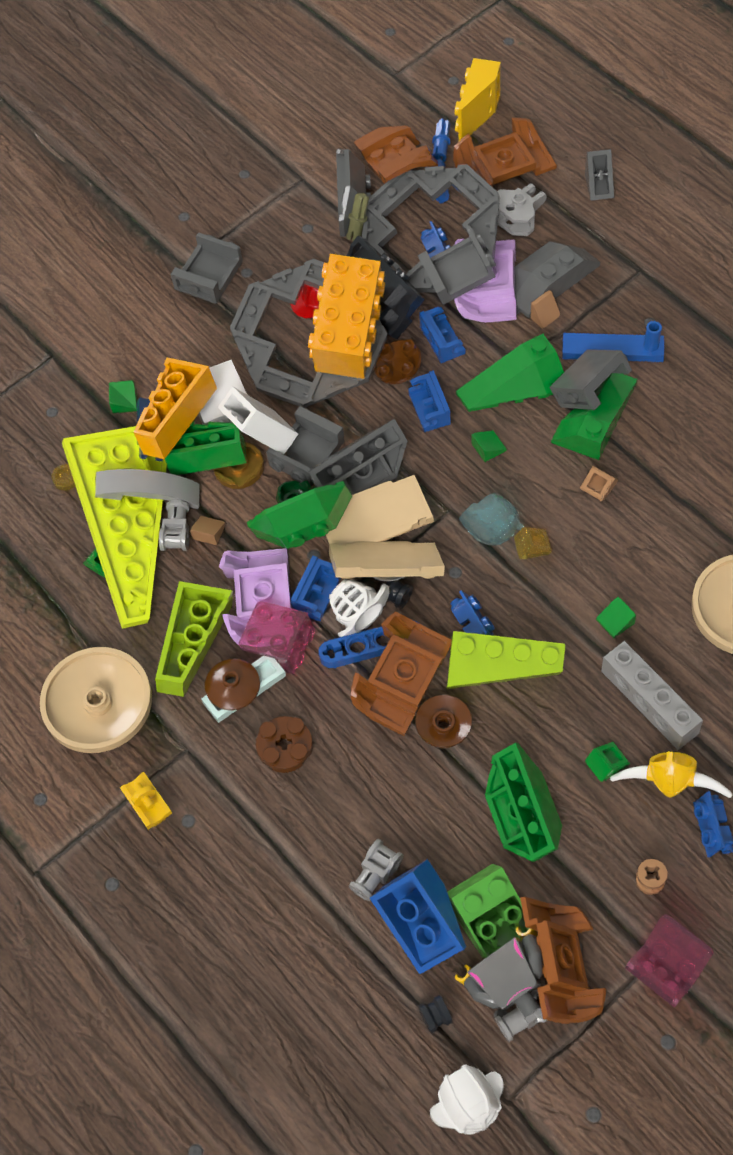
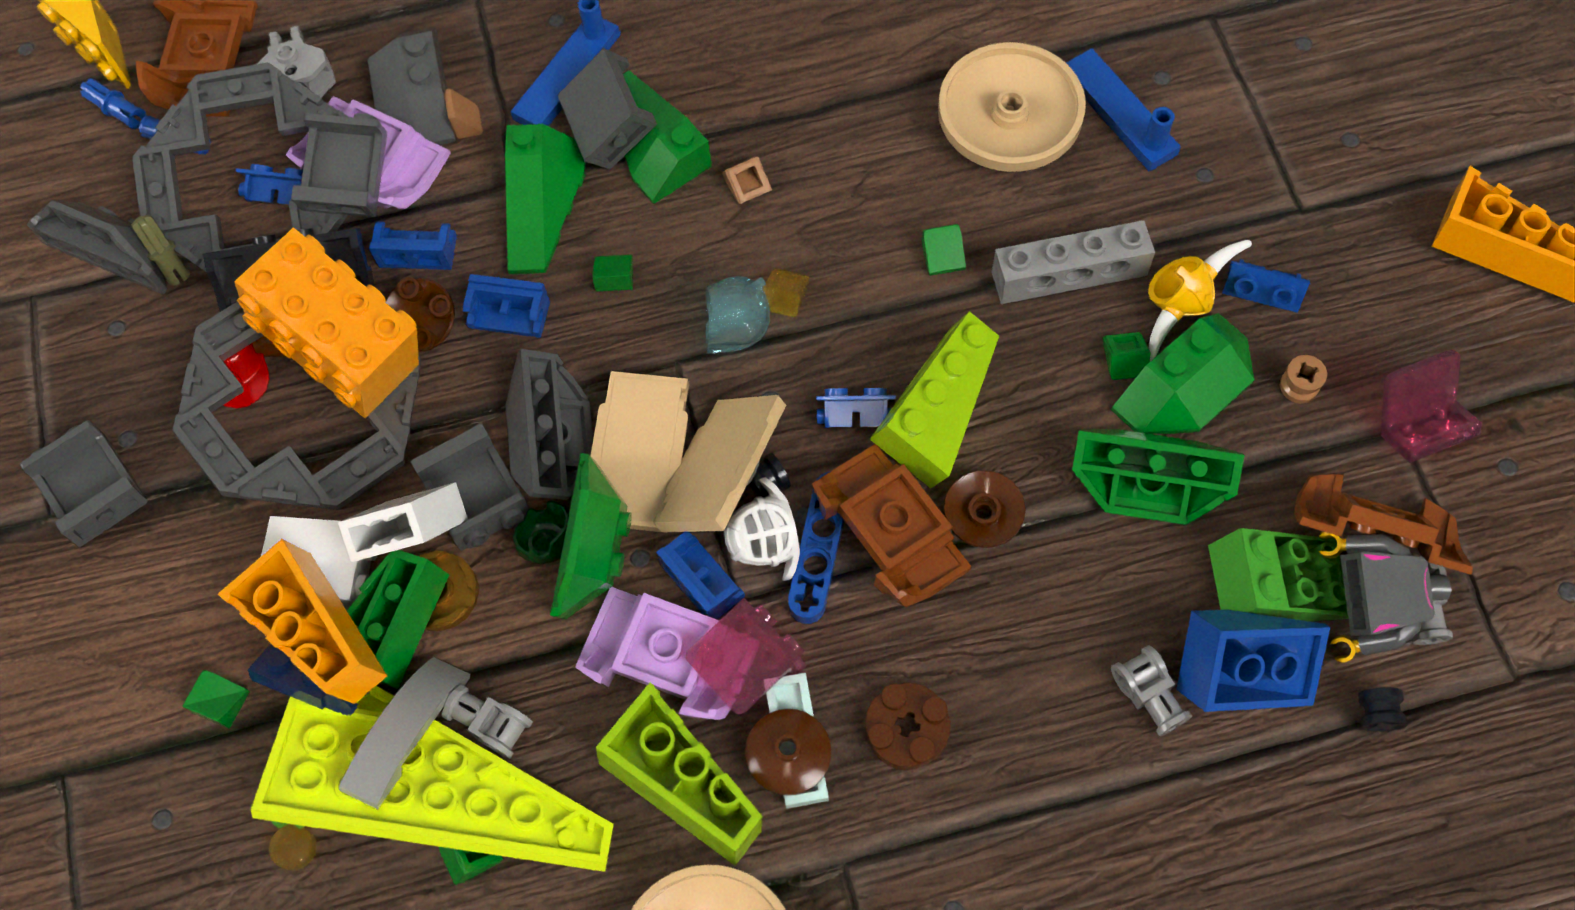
camera: 65 degrees left, 5 degrees up
medium nougat slope [190,516,226,545] -> none
dark orange piece [354,126,438,184] -> none
white piece [430,1064,504,1135] -> none
none -> green wedge [1111,313,1254,434]

